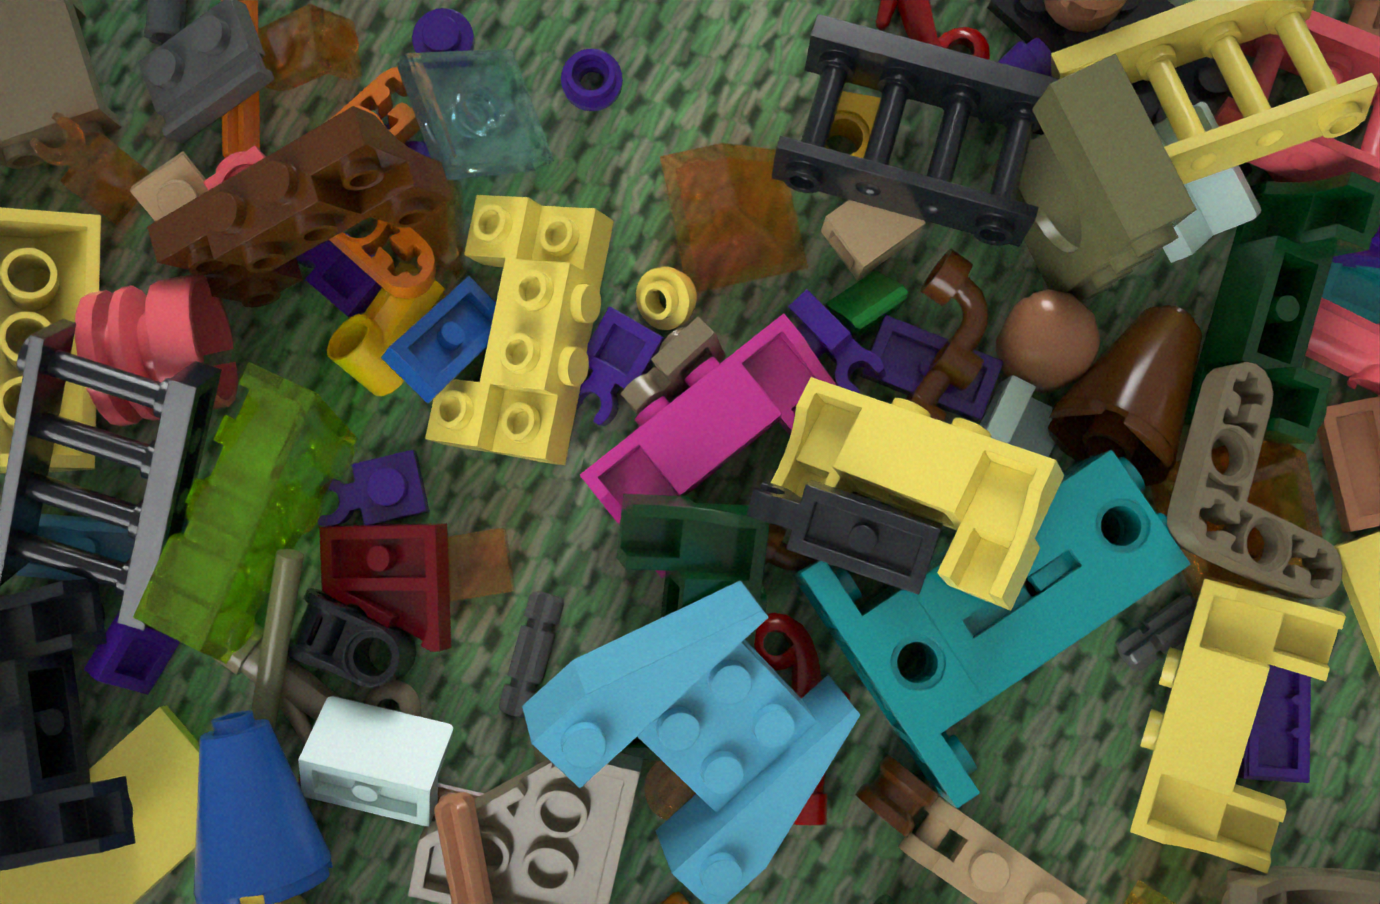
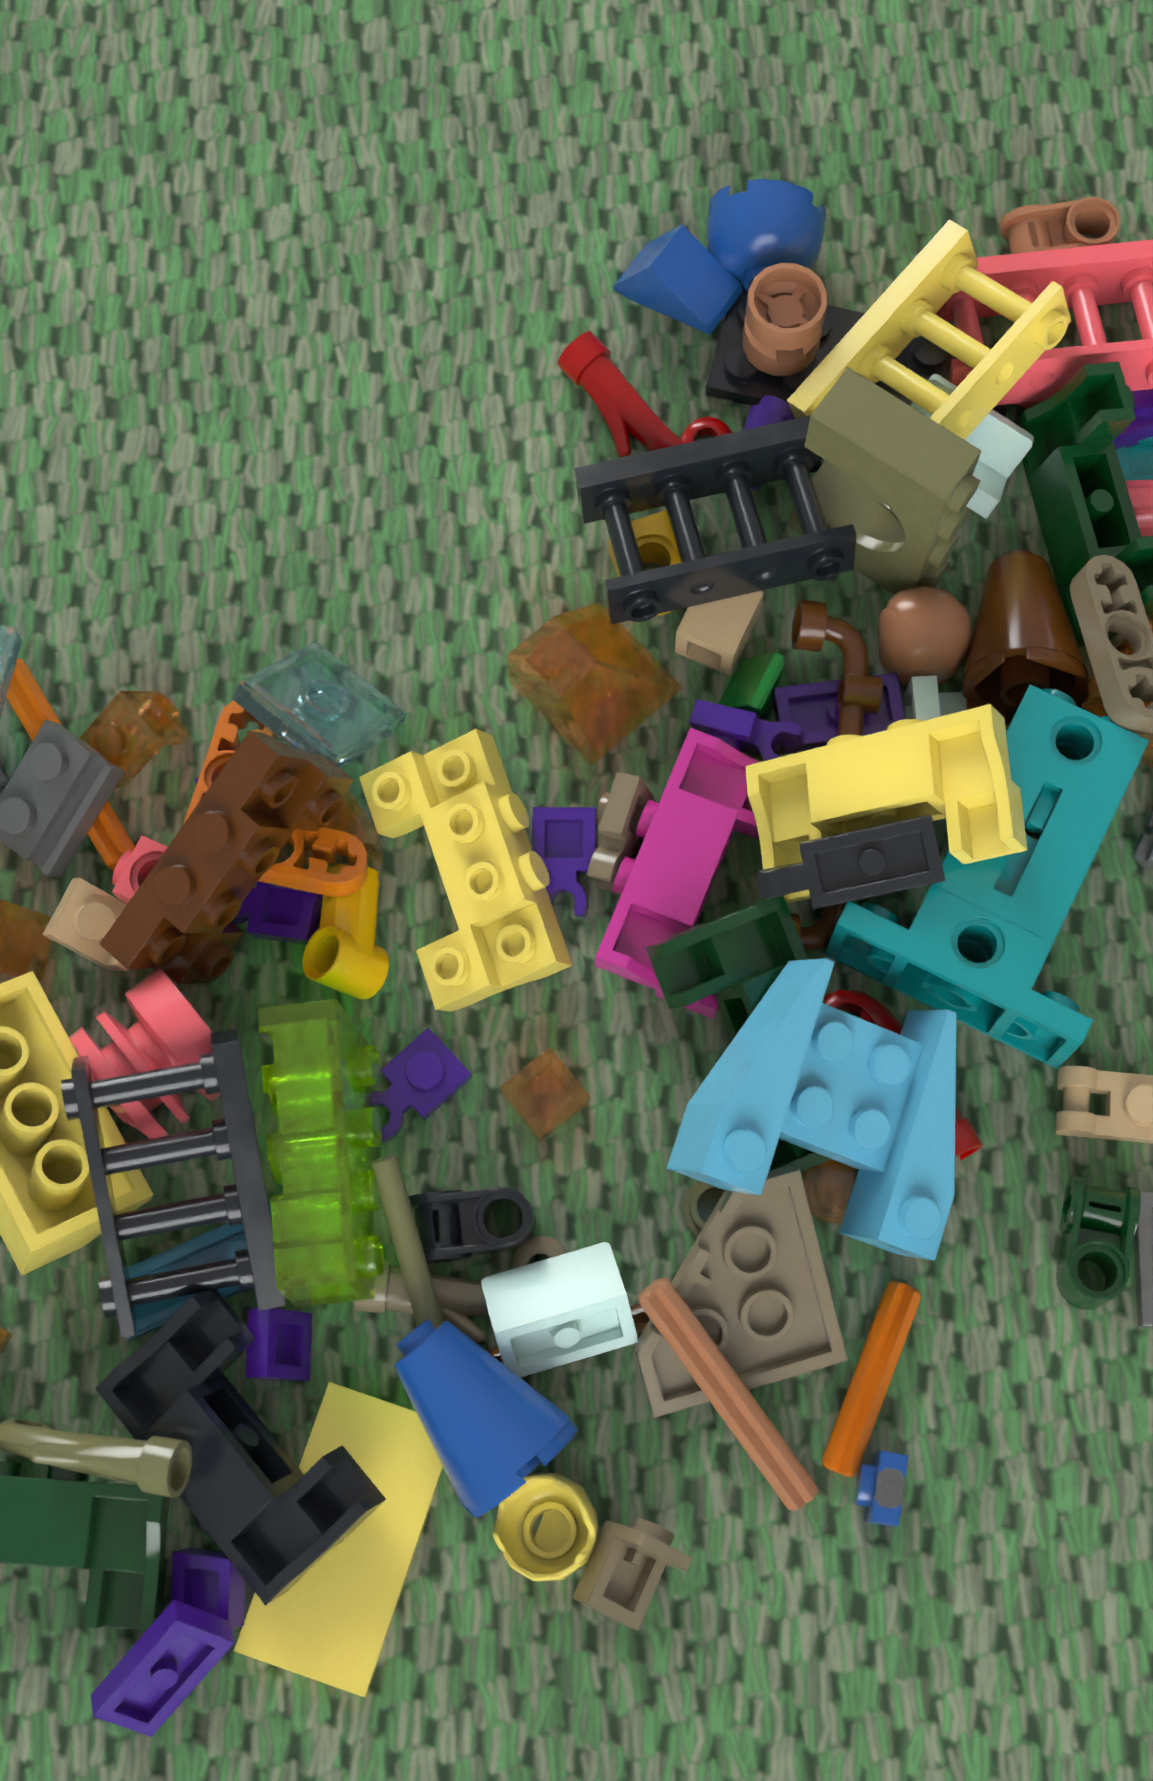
camera: 30 degrees left, 10 degrees down
dark red wing [319,523,452,652] -> none
blue plate [381,276,496,404] -> none
dark purple plate [412,8,475,71] -> none
dark grey axle [499,591,564,718] -> none
dark purple plate [561,49,623,111] -> none
light yellow plate [636,266,697,330] -> none
reddish brown wheel [855,754,939,837] -> none

